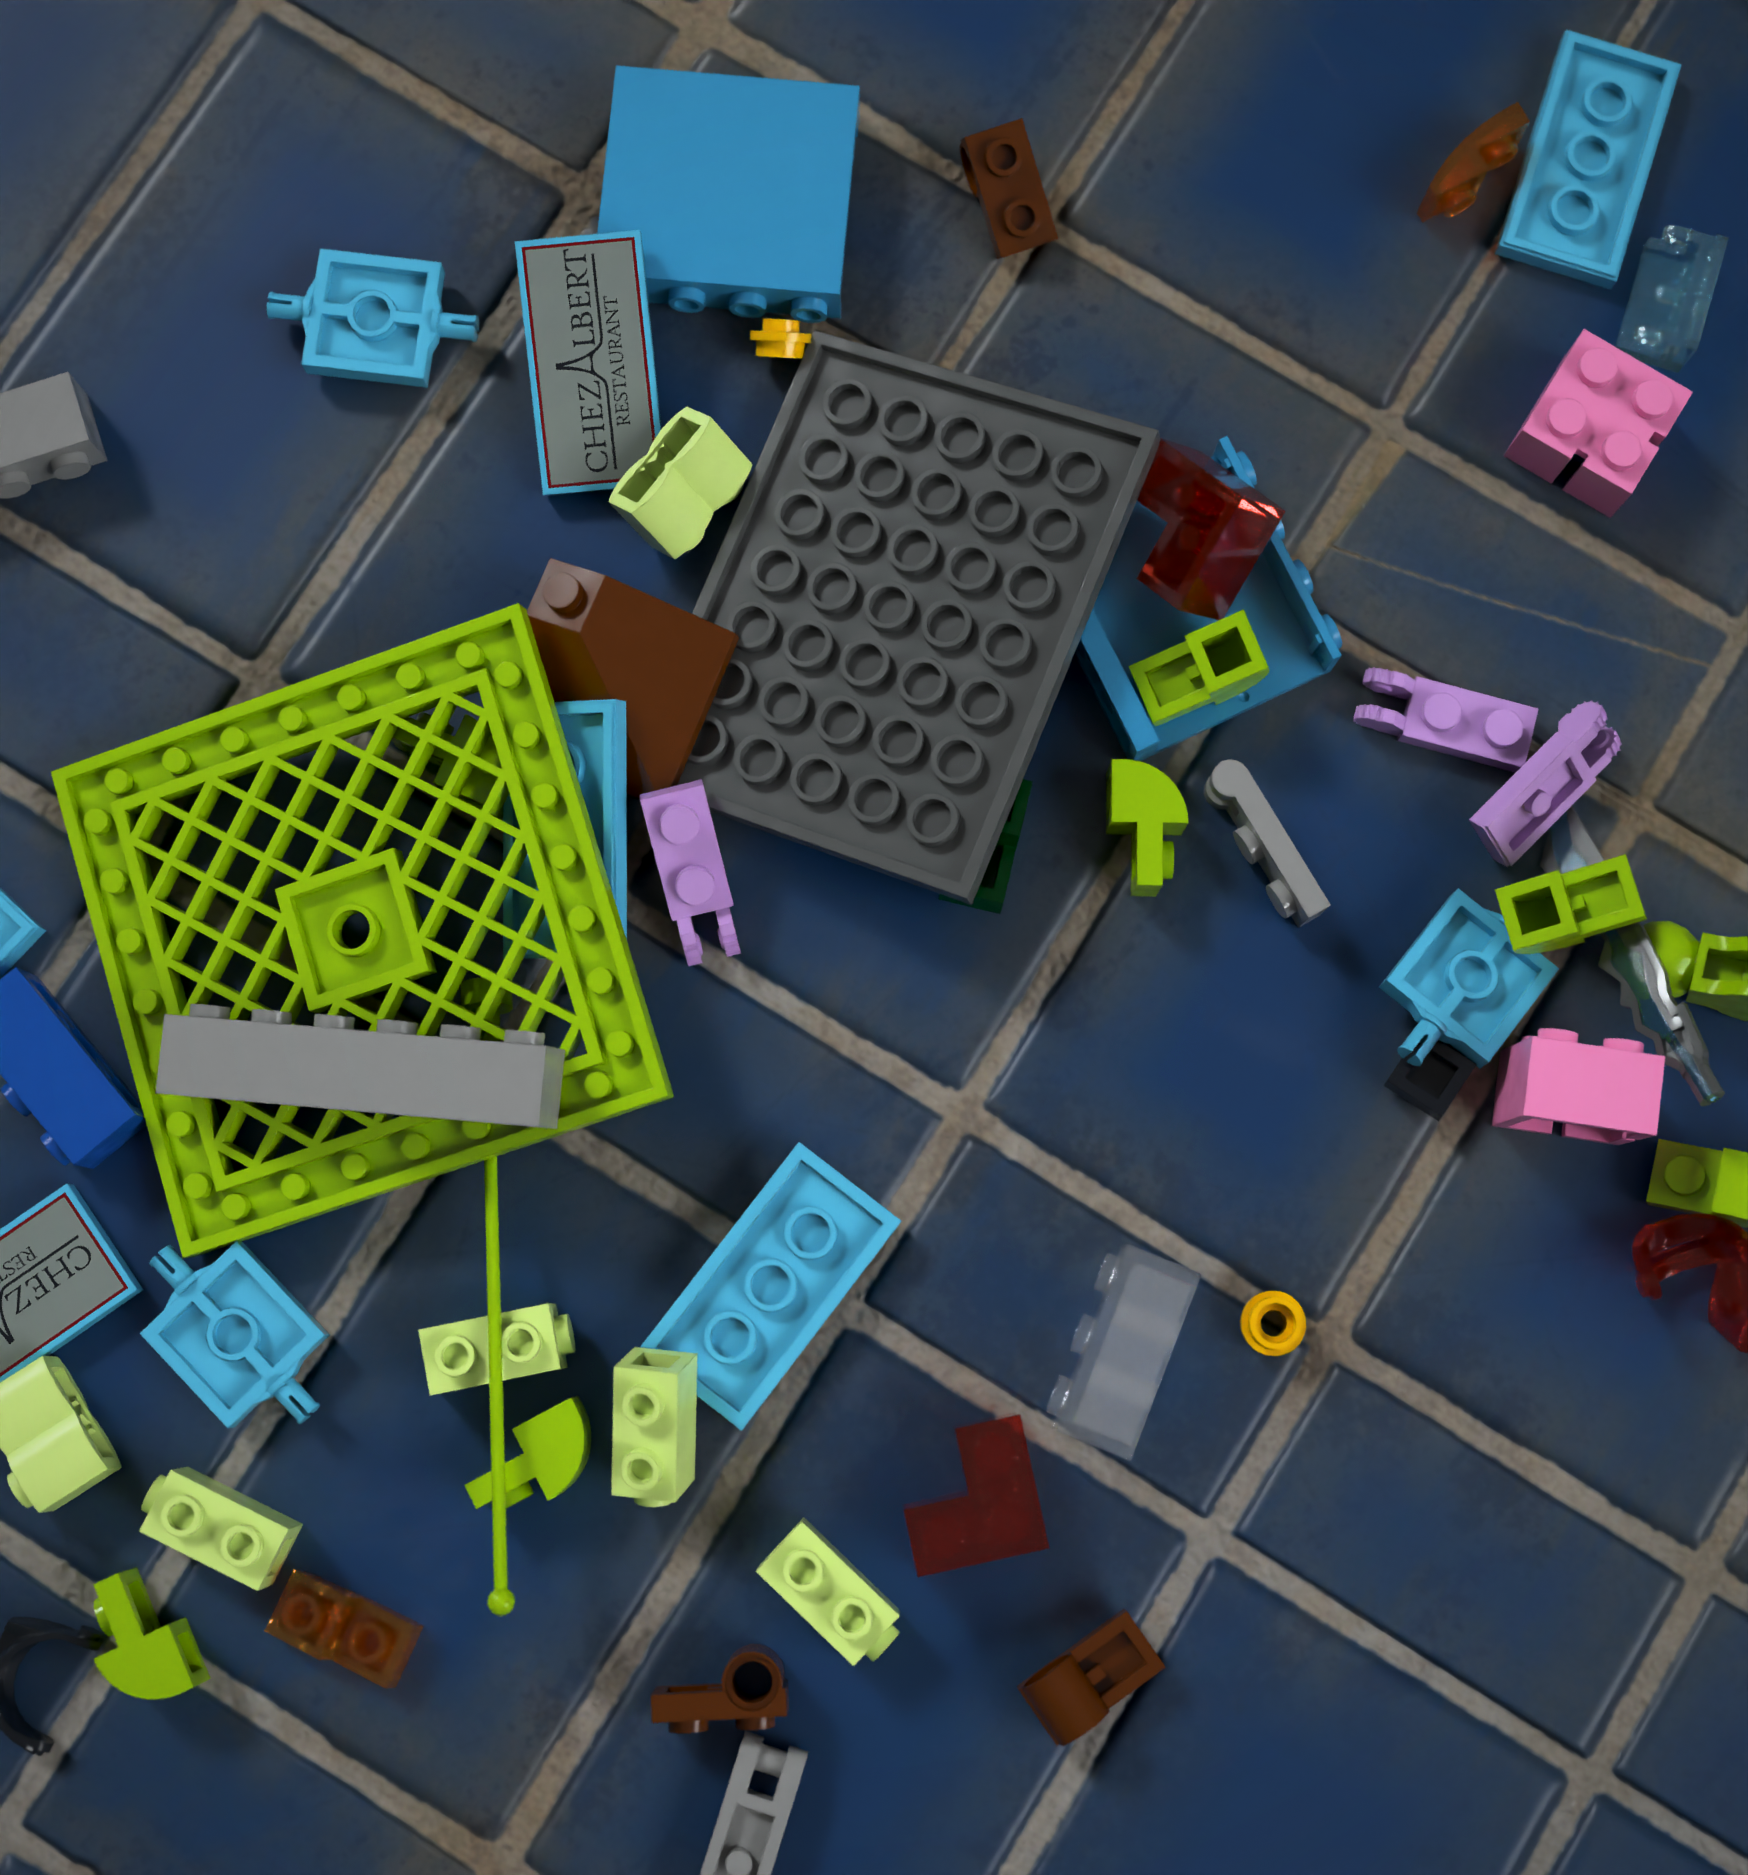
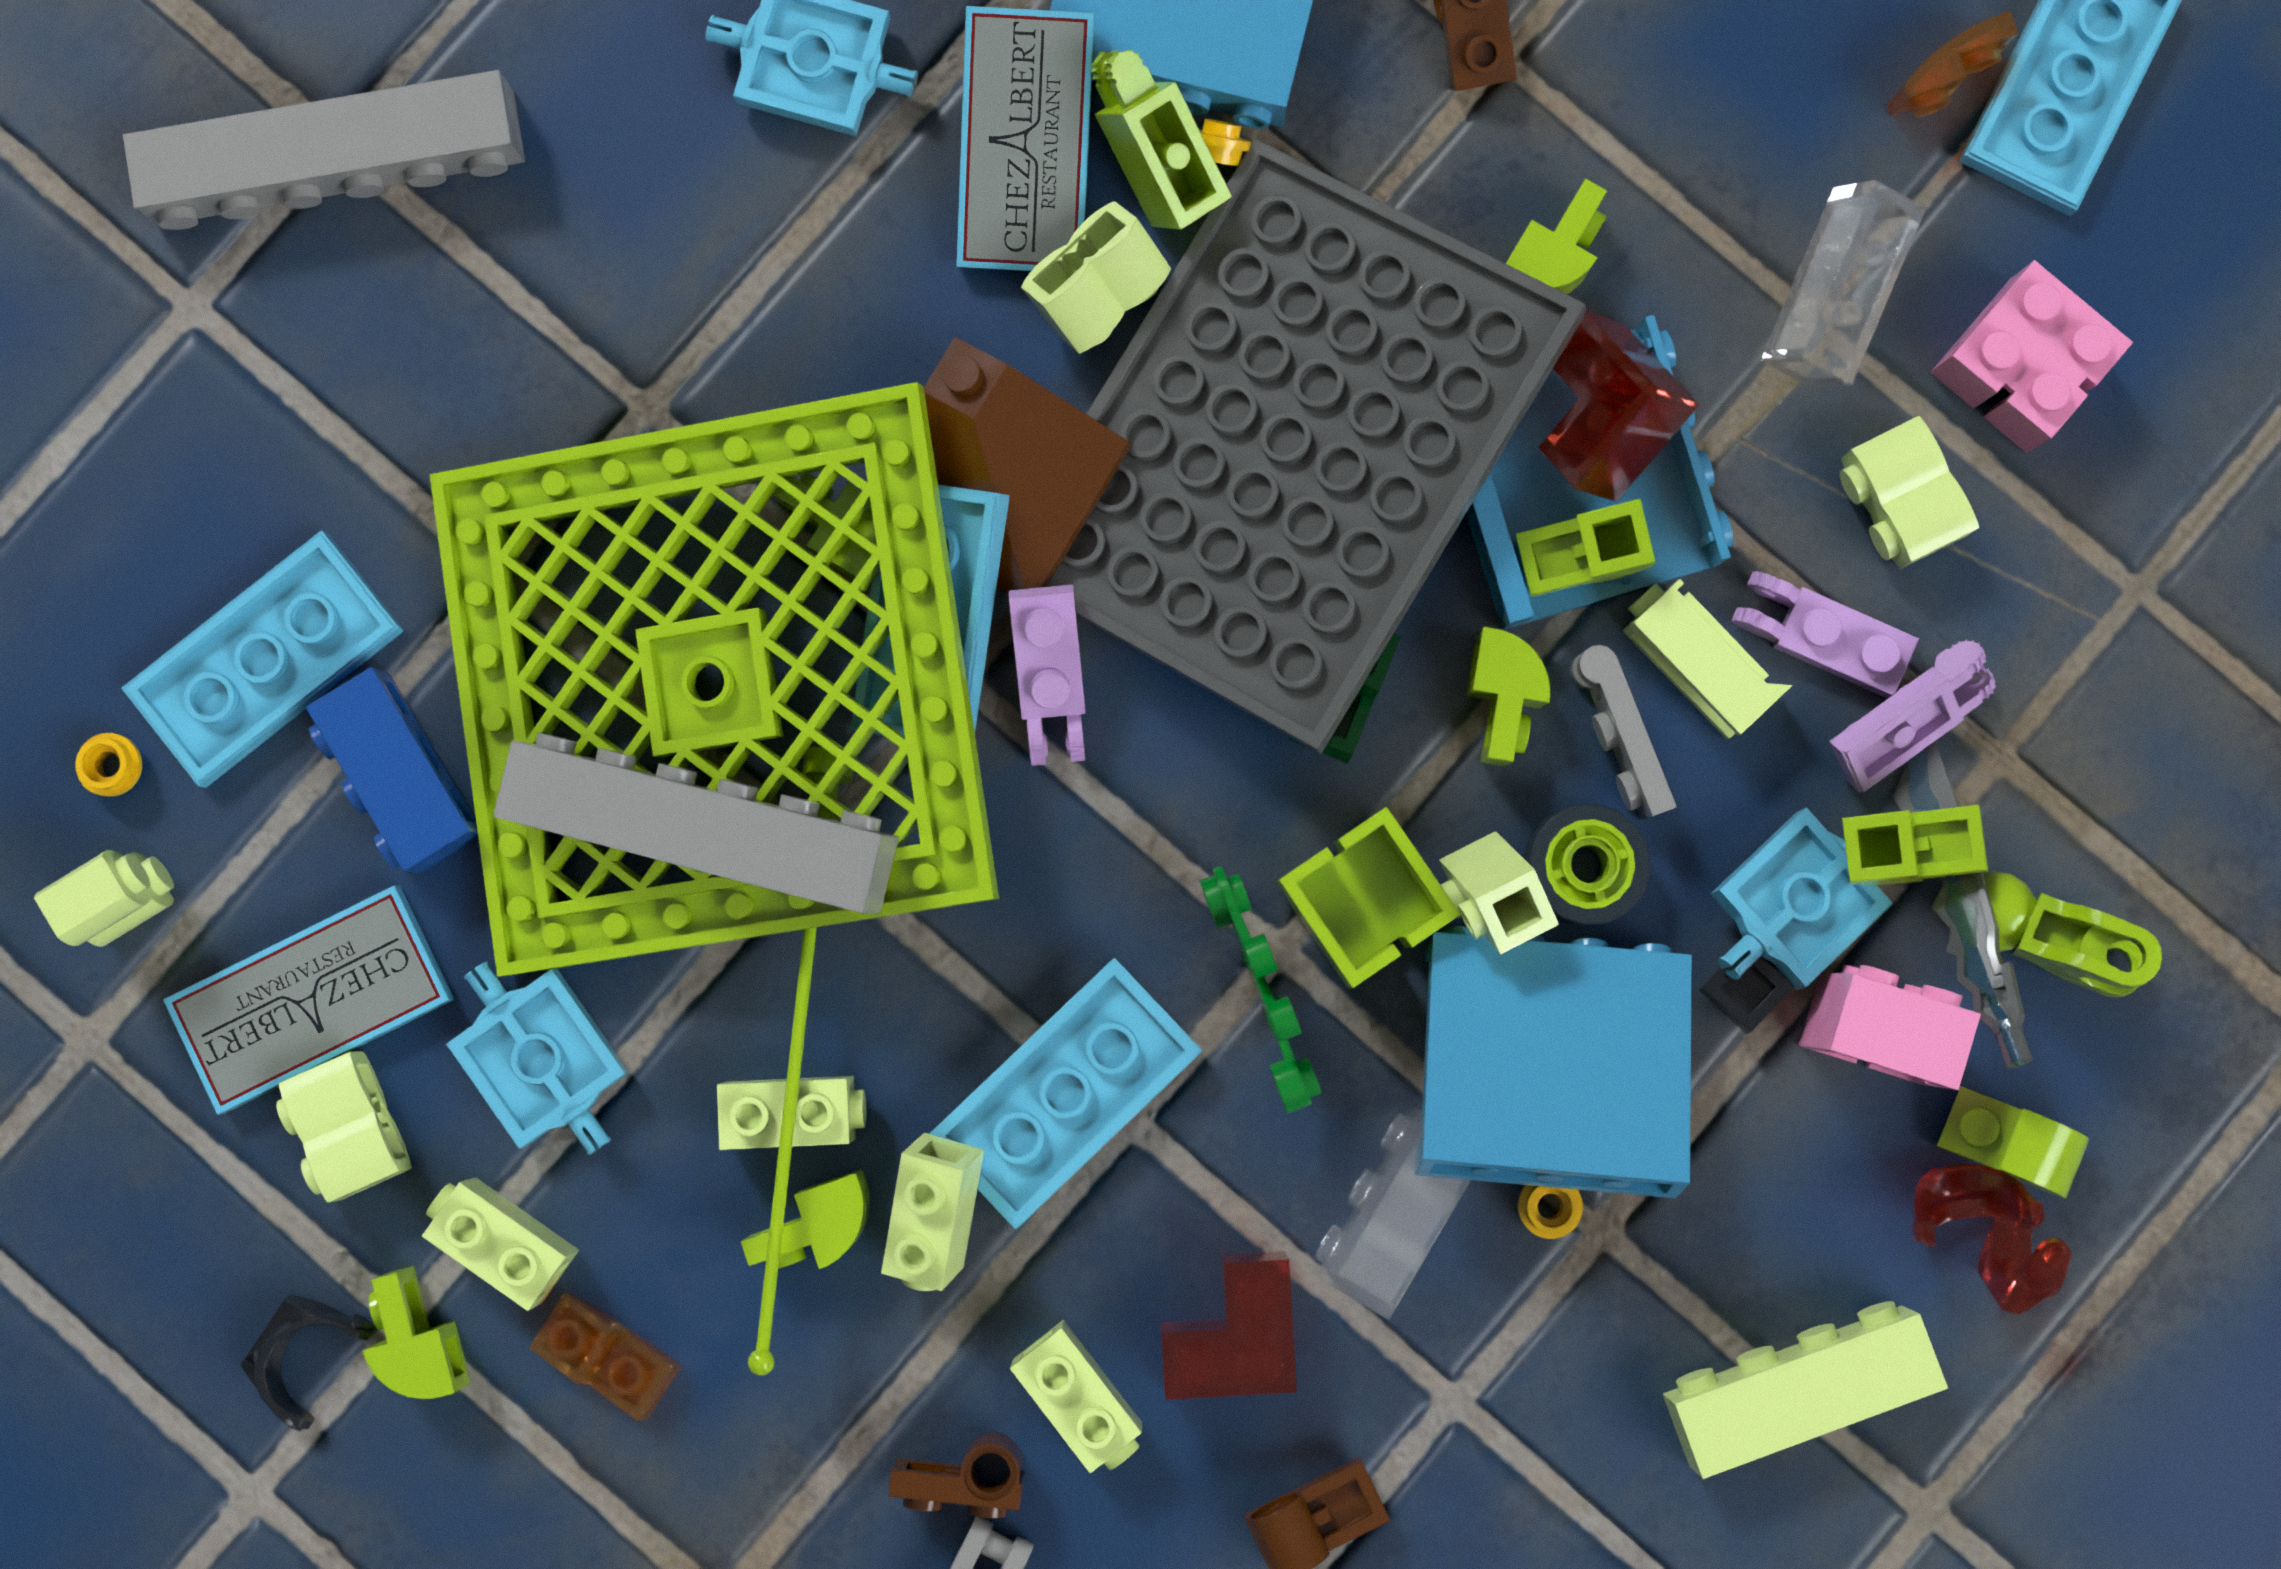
camera: 10 degrees right, 5 degrees up
clear light blue hinge [1615,226,1729,373] -> none
none -> lime hinge [1090,49,1232,230]
none -> green plant [1199,866,1322,1114]
none -> lime piece [1275,806,1461,988]
none -> dark azure panel [1415,926,1692,1198]
none -> yellowish green brick [1439,831,1559,955]
none -> lime brick [1506,178,1607,294]
none -> wheel [1523,803,1651,926]
none -> yellowish green window [1622,579,1793,740]
none -> yellowish green brick [1663,1301,1948,1479]
none -> clear brick [1761,180,1926,387]
none -> yellowish green brick [1840,416,1979,569]

